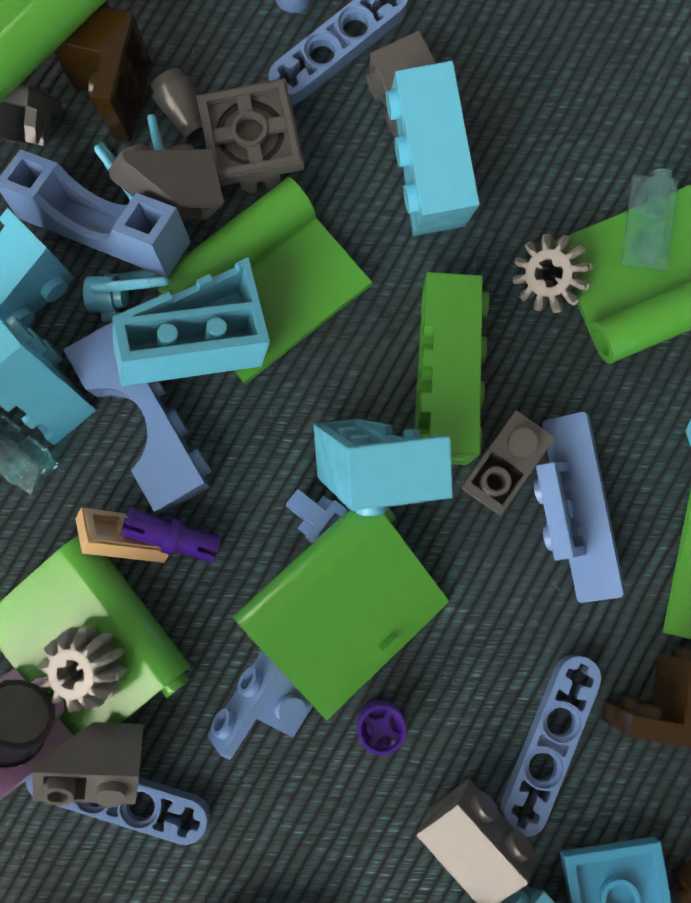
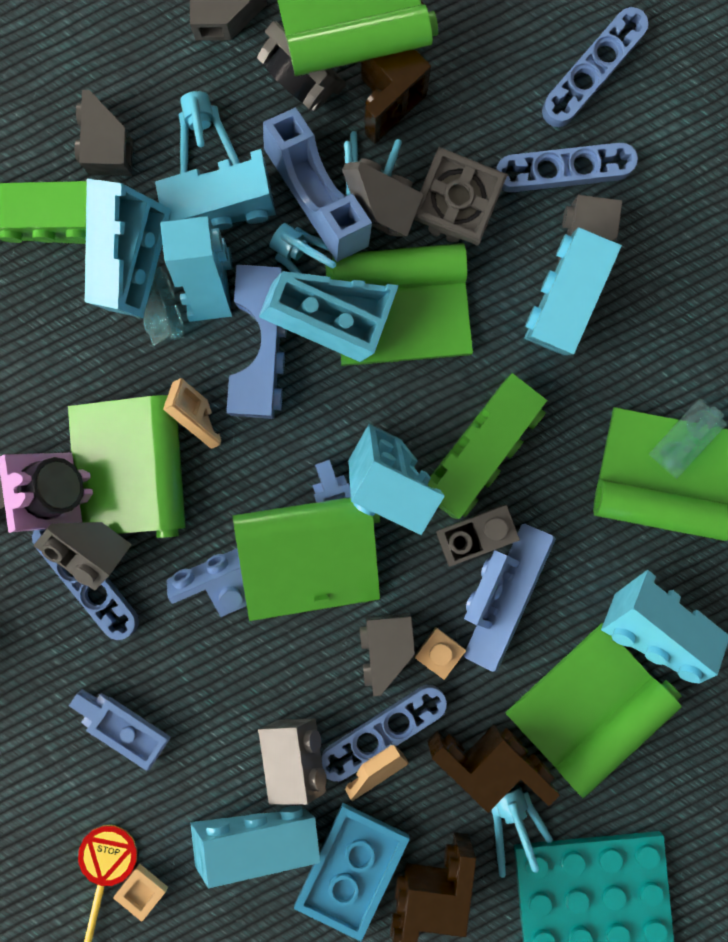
camera: 35 degrees right, 5 degrees up
light grey gear [37,625,128,713] -> none
dark purple pin [120,506,221,564] -> none
dark grey cone [151,68,204,141] -> none
dark purple wheel [357,698,406,755] -> none
light grey gear [513,234,593,313] -> none
none -> tan tile [345,745,409,801]
none -> dark grey slope [360,613,415,696]
none -> tan plate [414,627,466,680]

